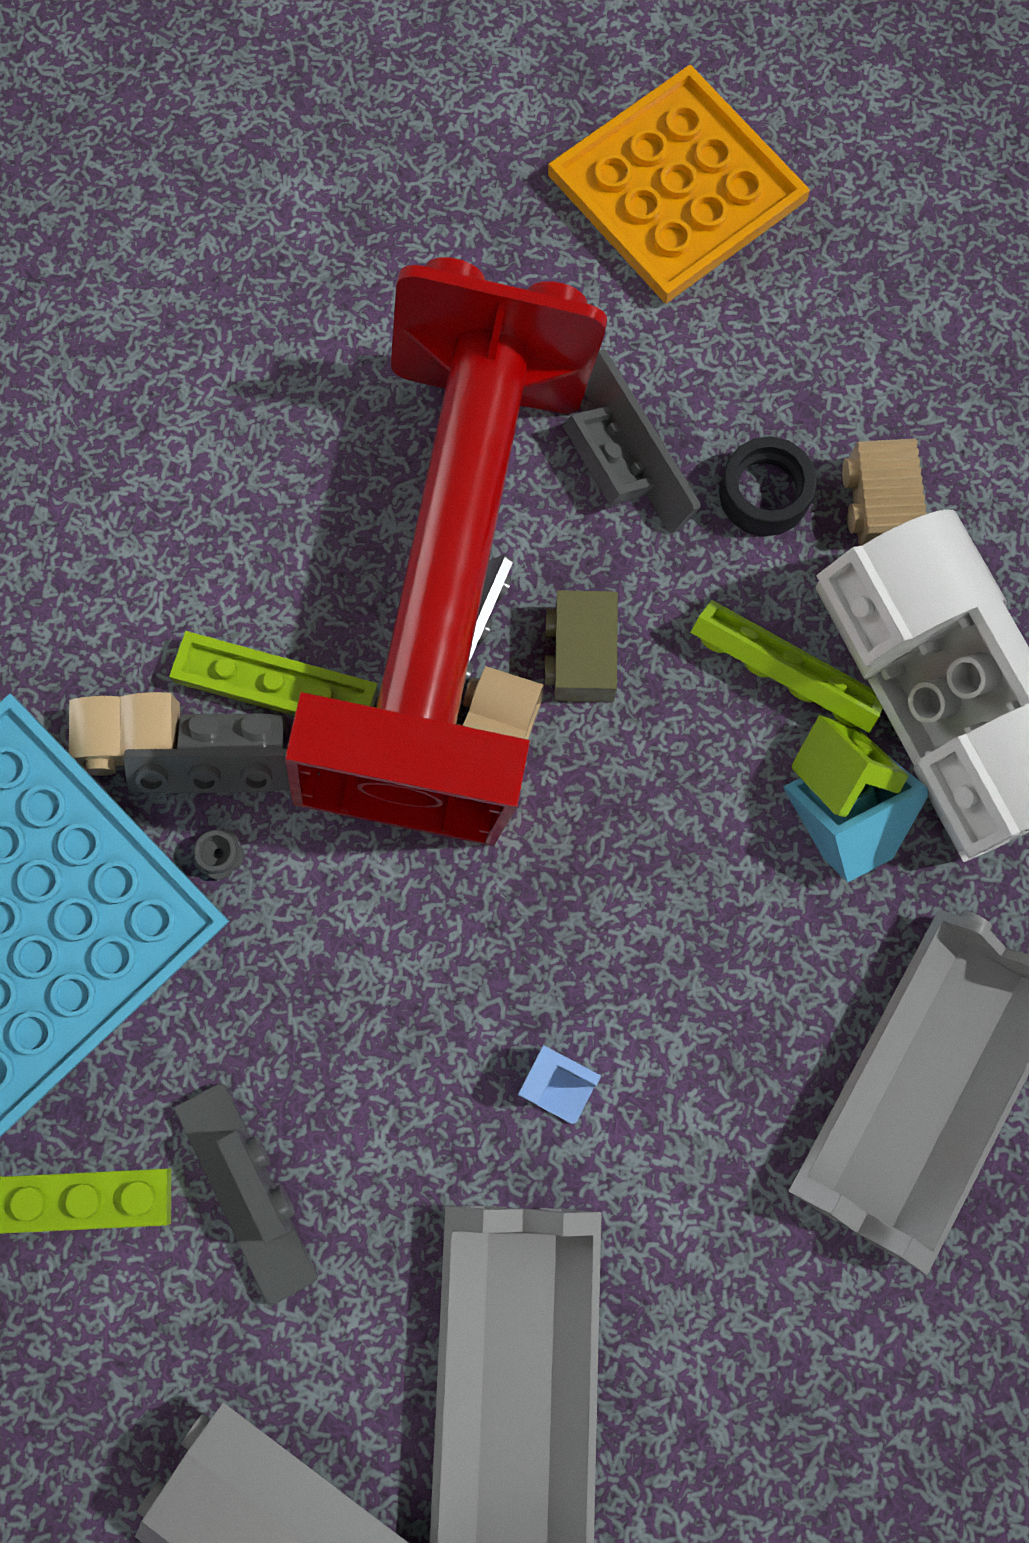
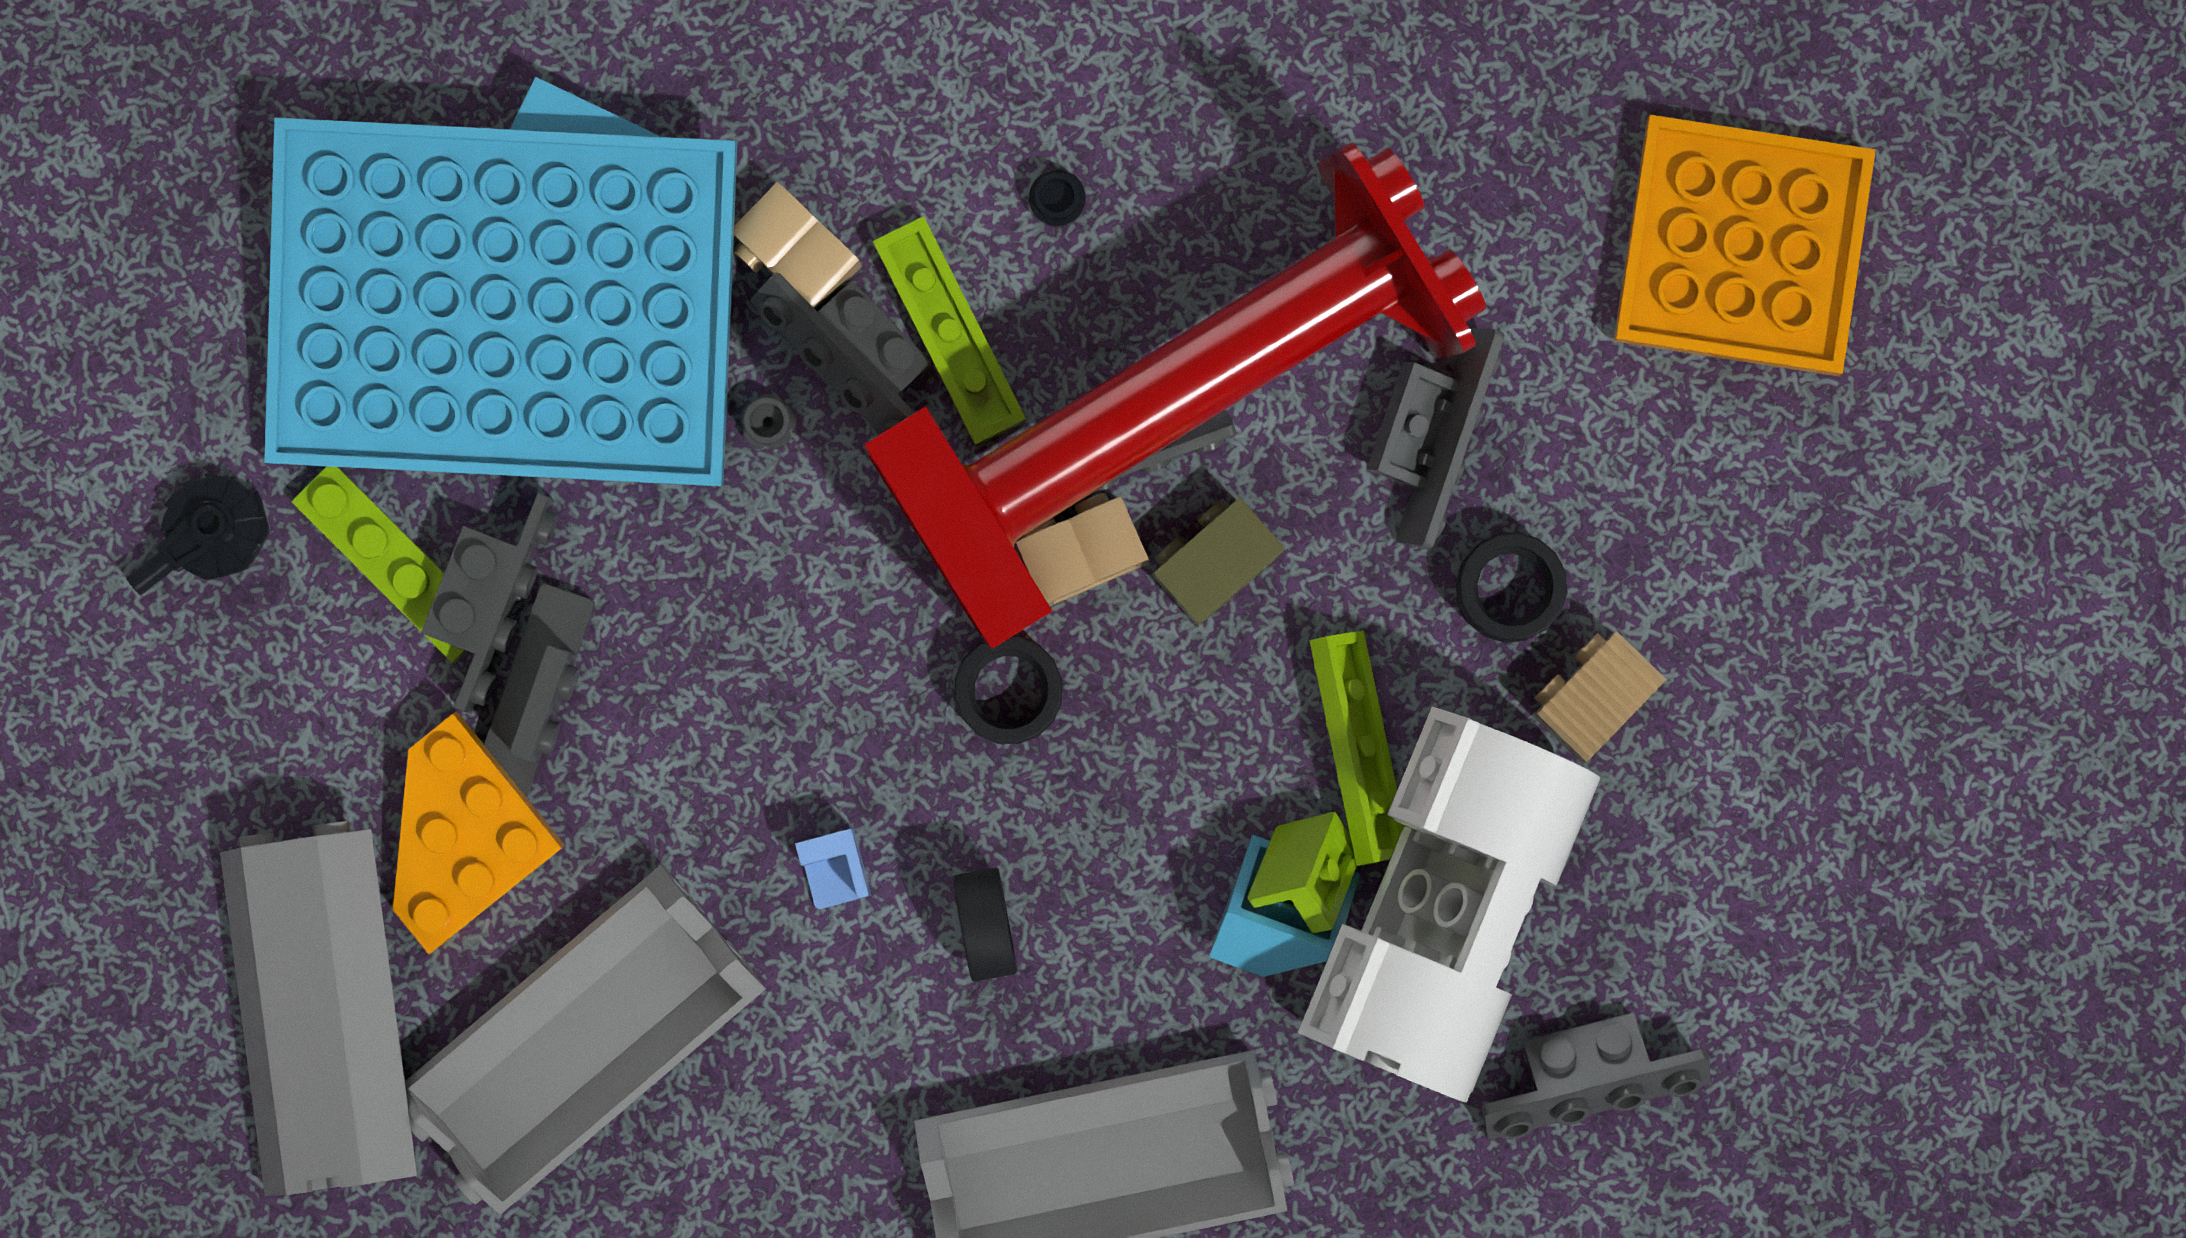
camera: 50 degrees right, 10 degrees up
none -> light orange plate [393,711,565,954]
none -> dark grey bracket [421,493,559,714]
none -> black tyre [953,868,1017,982]
none -> black tyre [954,636,1063,744]
none -> black plate [1029,169,1086,227]

